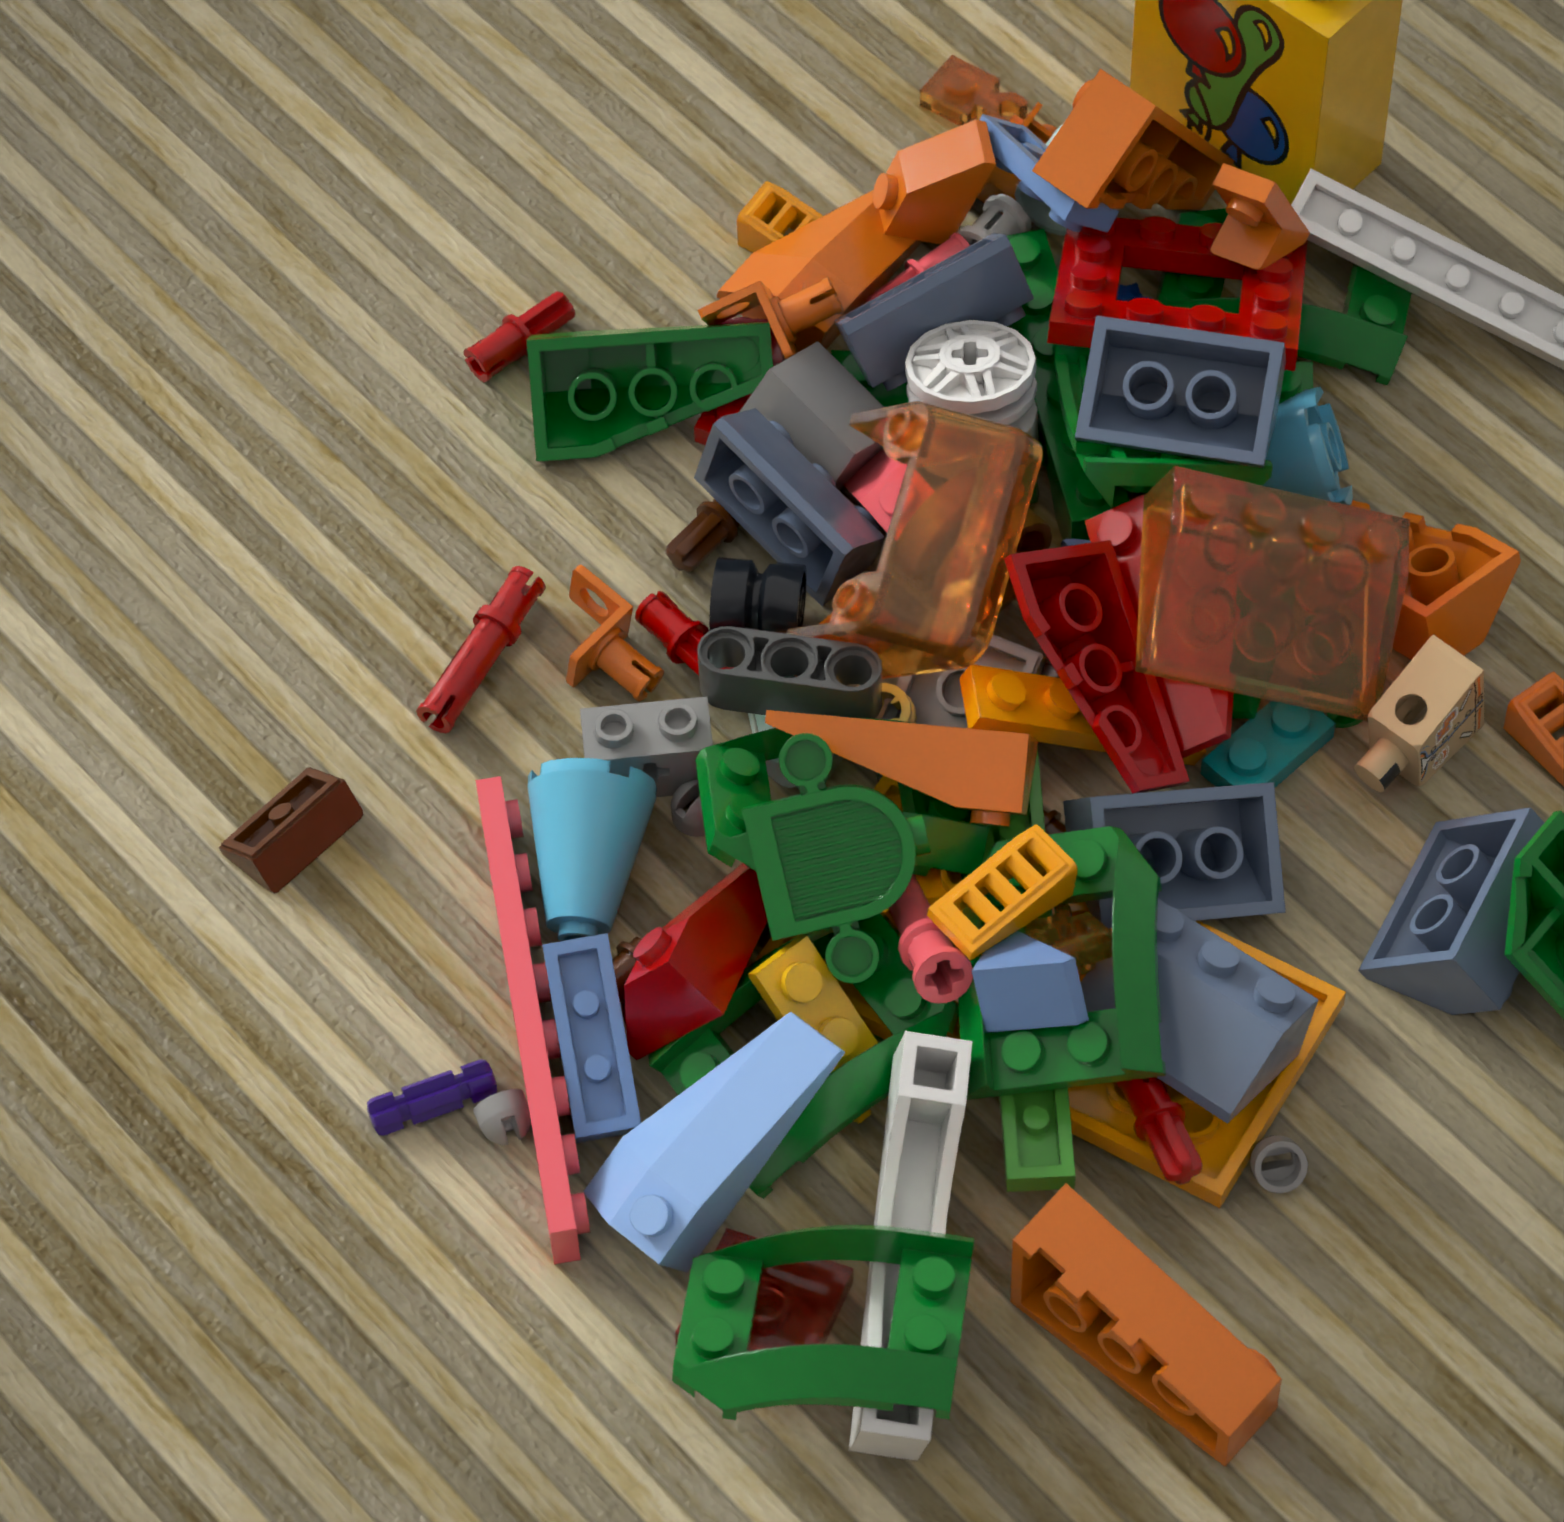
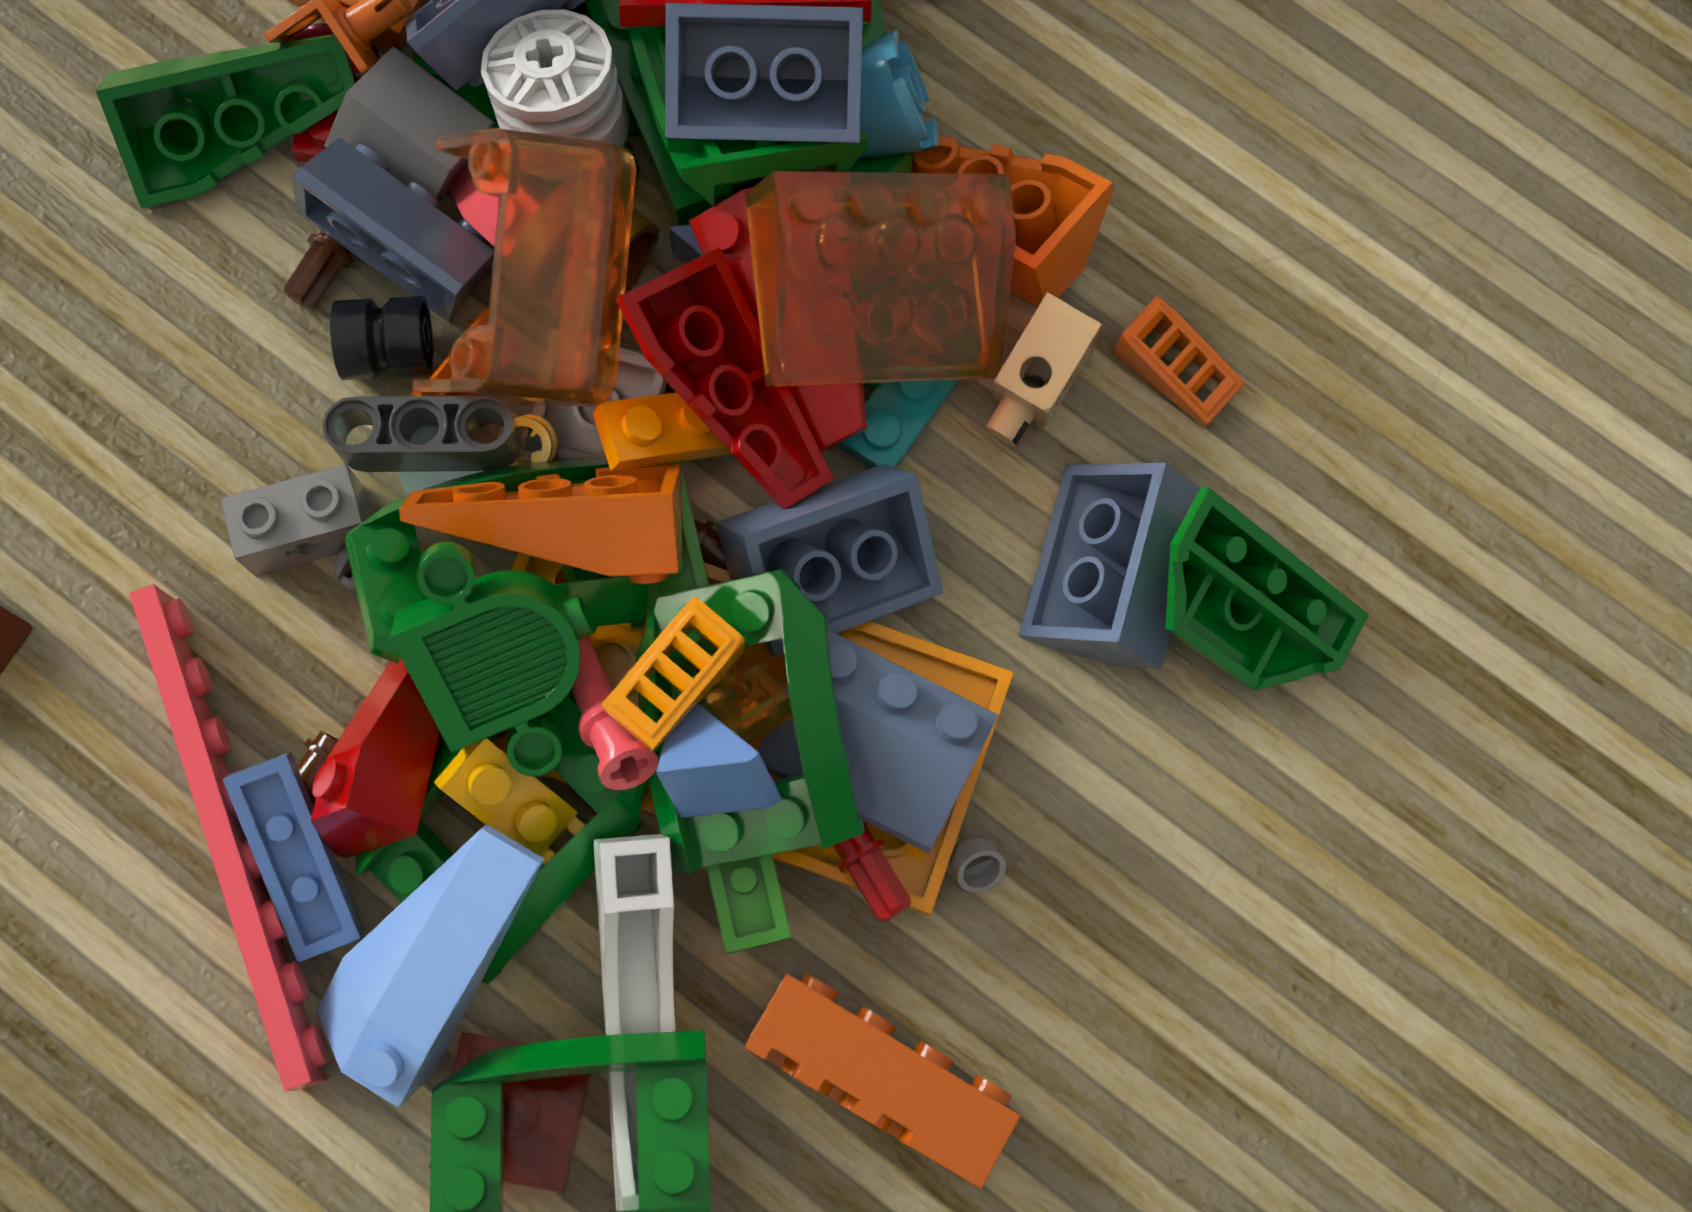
camera: 20 degrees left, 20 degrees up
dark purple axle [367,1059,497,1136] -> none
red pin [416,566,546,734] -> none
red axle [463,291,575,382] -> none
light grey hinge [473,1089,531,1145] -> none
medium azure cone [527,758,657,941] -> none
orange bracket [566,564,664,702] -> none
red axle [635,591,734,676] -> none

